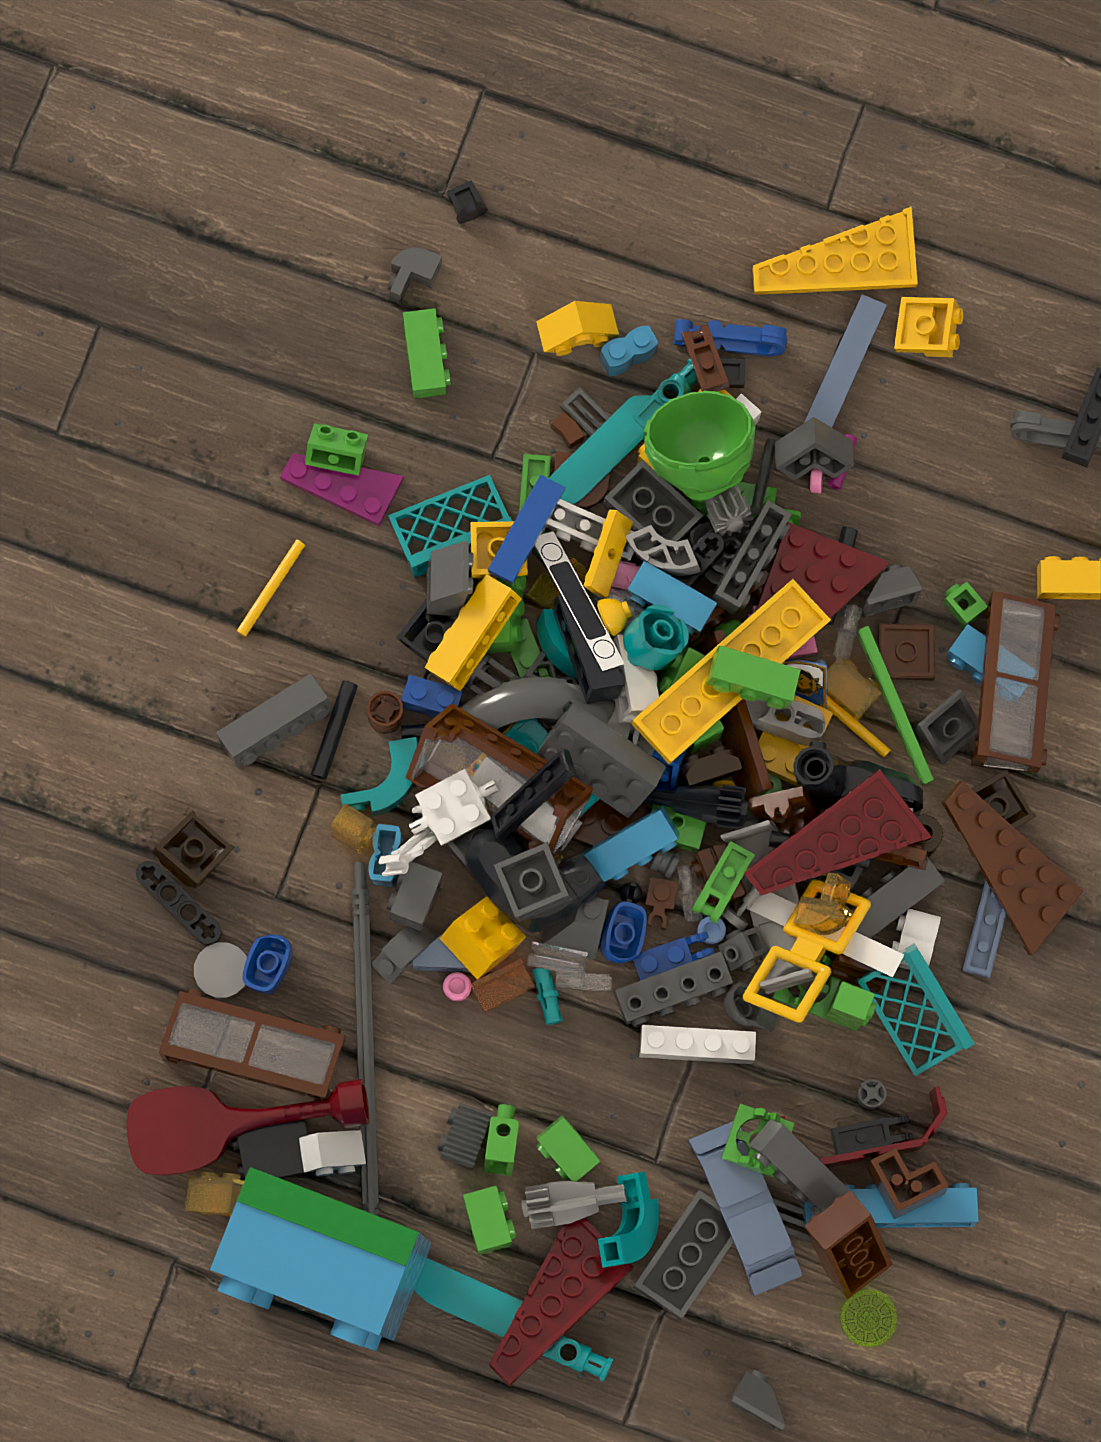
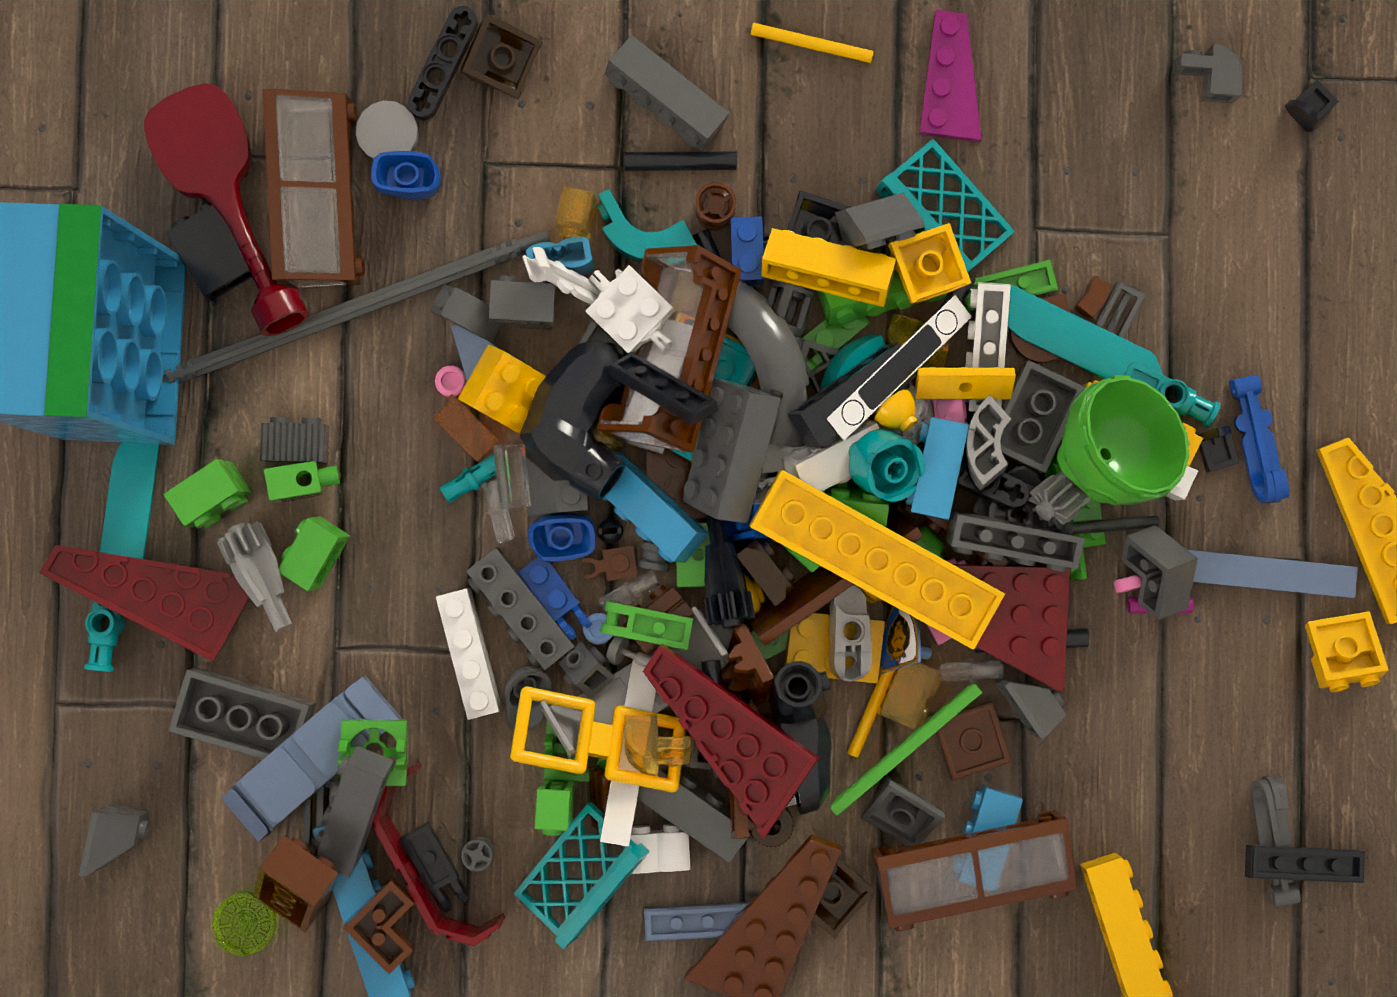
camera: 75 degrees right, 10 degrees up
clear yellow brick [184,1172,244,1216] -> none
white brick [299,1130,366,1176] -> none
bright green brick [305,423,368,476] -> none
bright green brick [403,308,451,399] -> none
blue tile [488,475,565,585] -> none
dark grey brick [494,842,572,922] -> none
yellow brick [536,301,619,356] -> none
teal arch [598,1171,659,1268] -> none
dark azure brick [600,326,658,376] -> none
reddish brown plate [681,324,730,392] -> none
bright green brick [706,645,801,709] -> none
bright green brick [943,582,988,630] -> none

